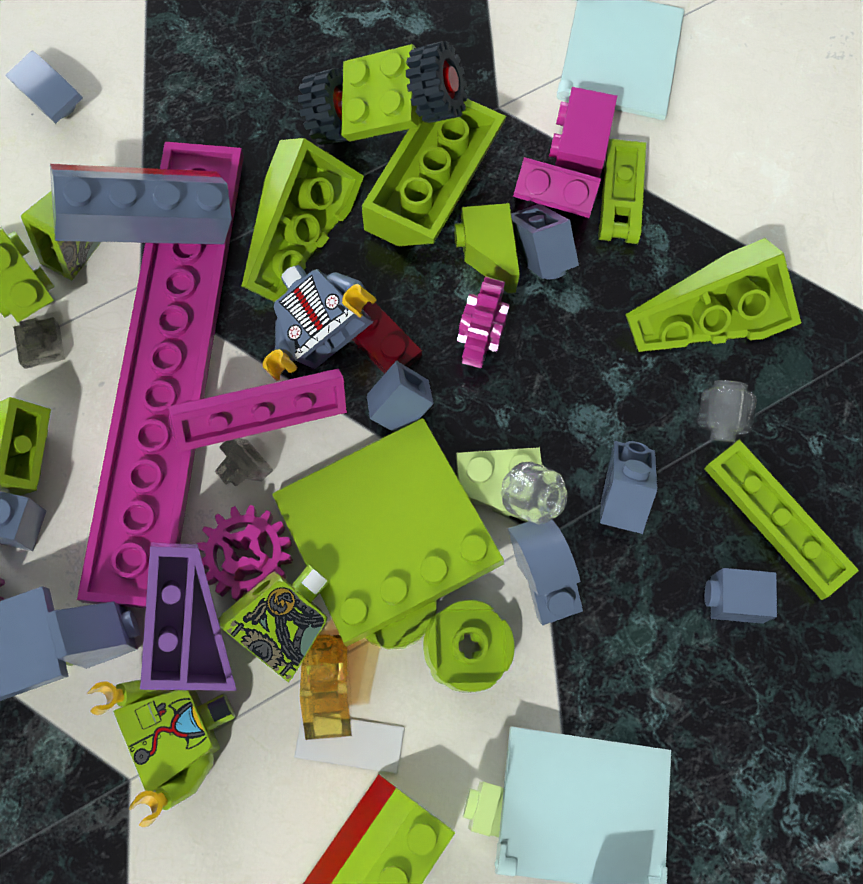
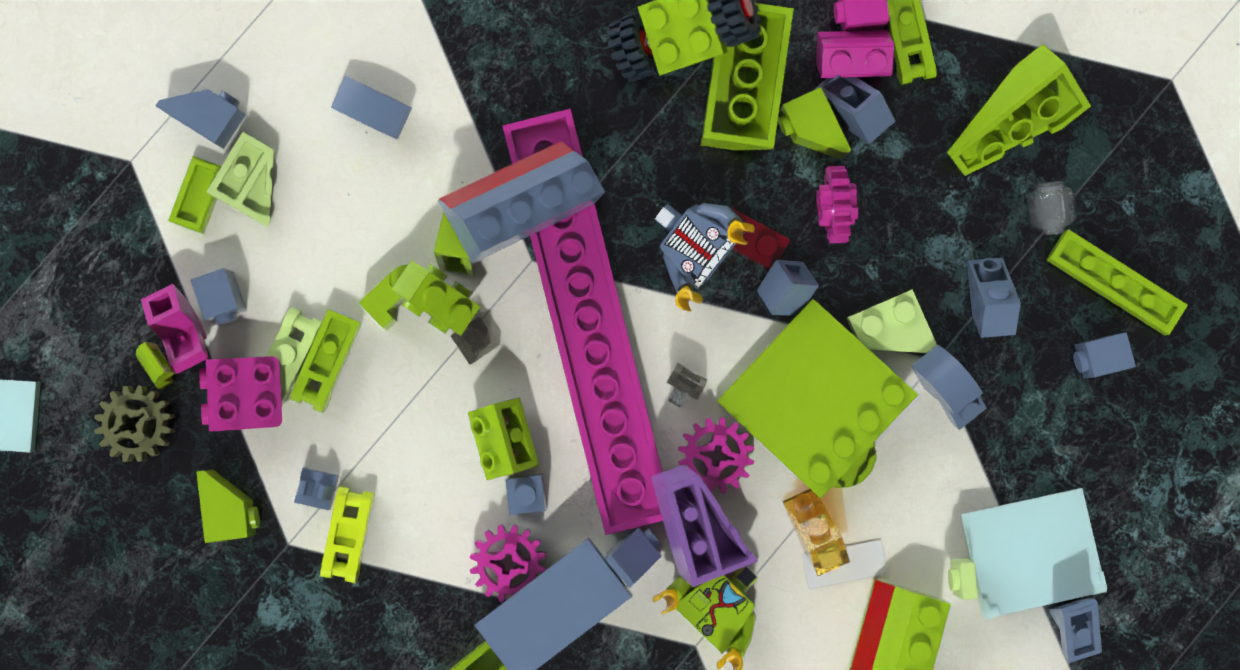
camera: 20 degrees left, 15 degrees up
dark pink fence [168,369,347,452] -> none
torso [218,565,329,683] -> none
lime wedge [242,138,364,302] -> none
lime plate [423,600,514,693] -> none
clear head [501,462,567,524] -> none

